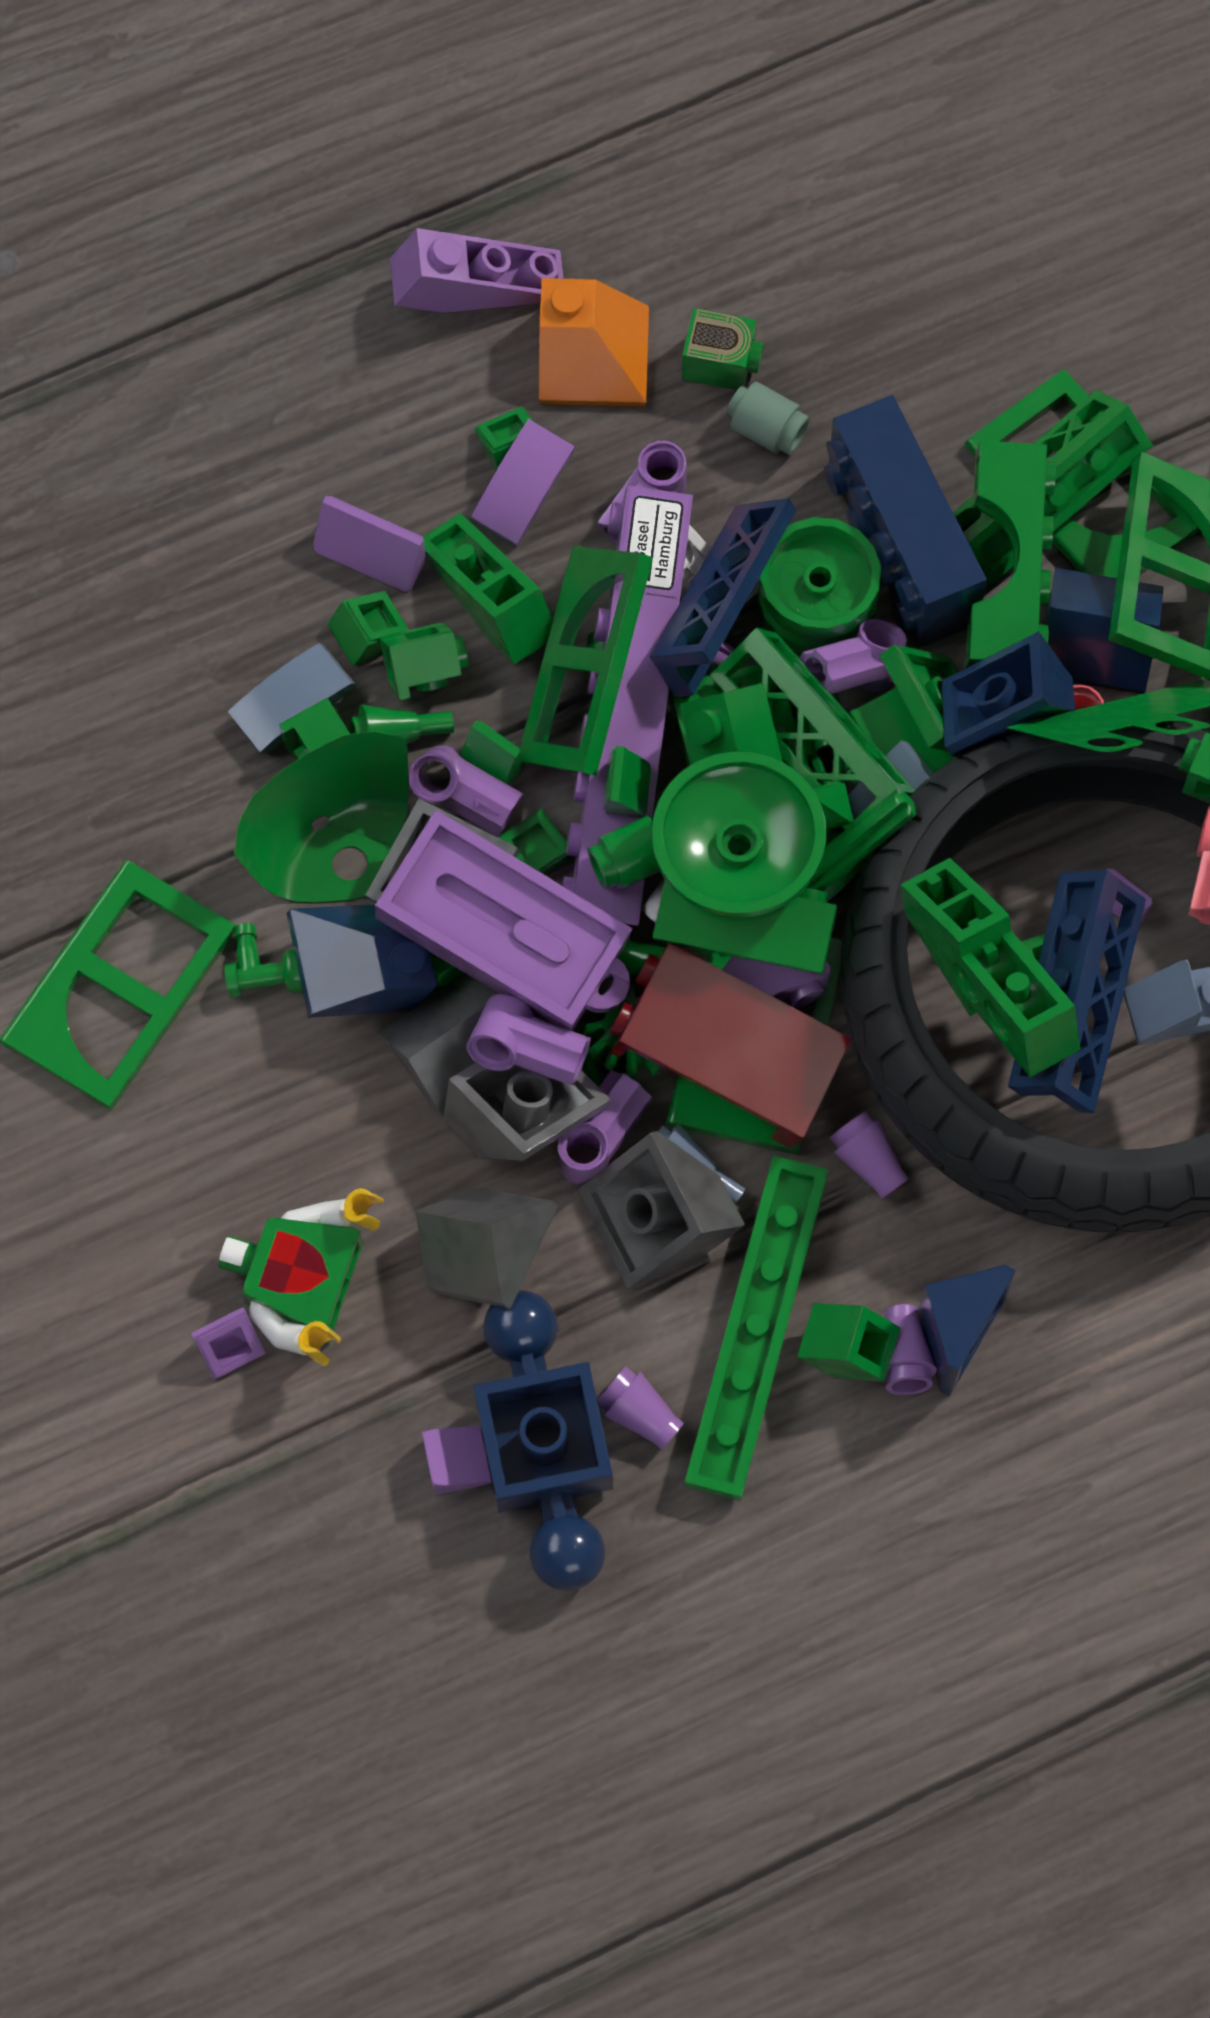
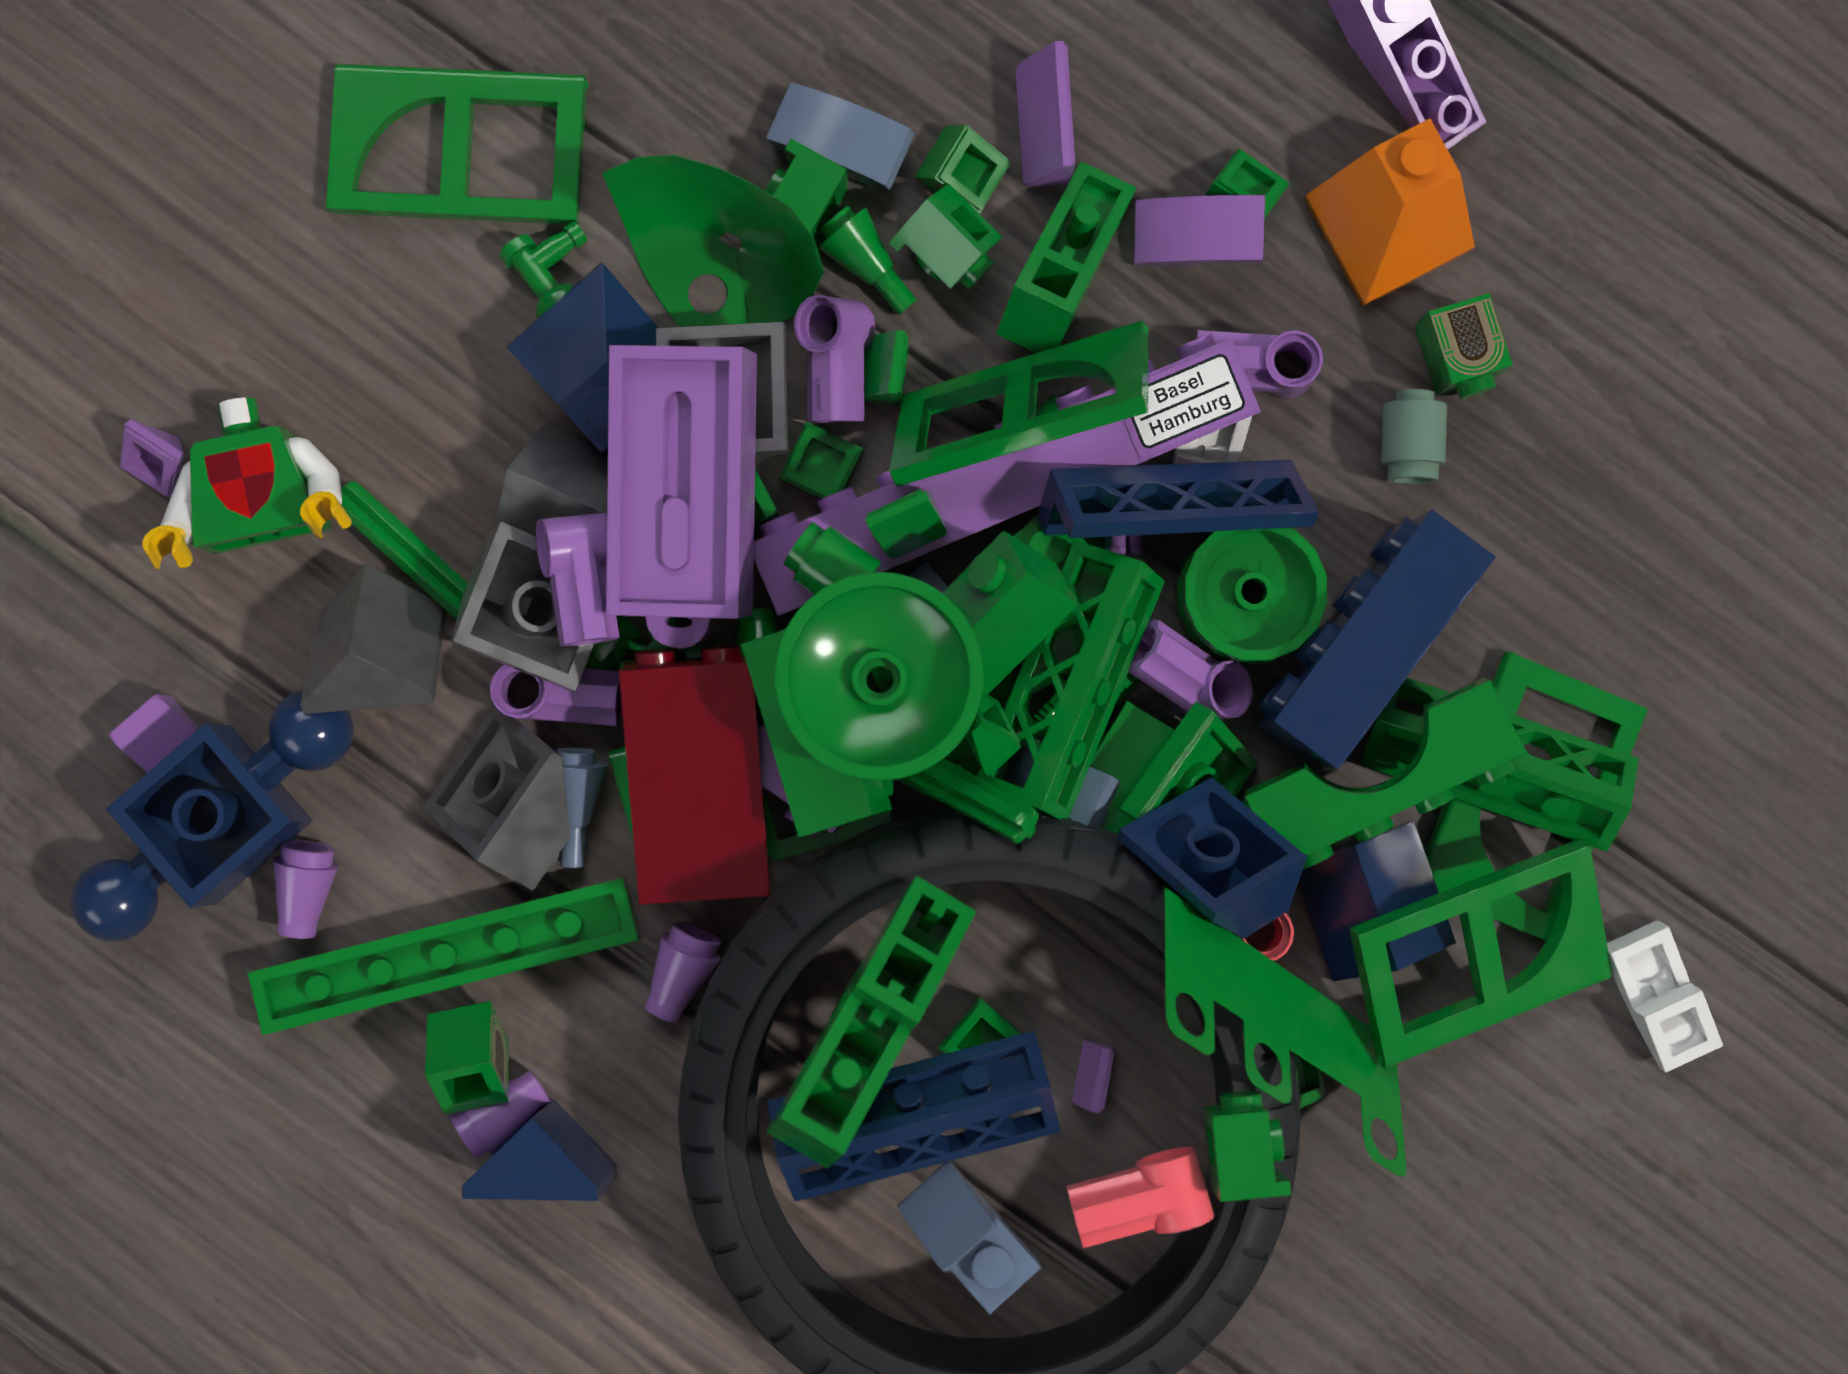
camera: 60 degrees right, 15 degrees up
none -> green axle [341,481,468,620]

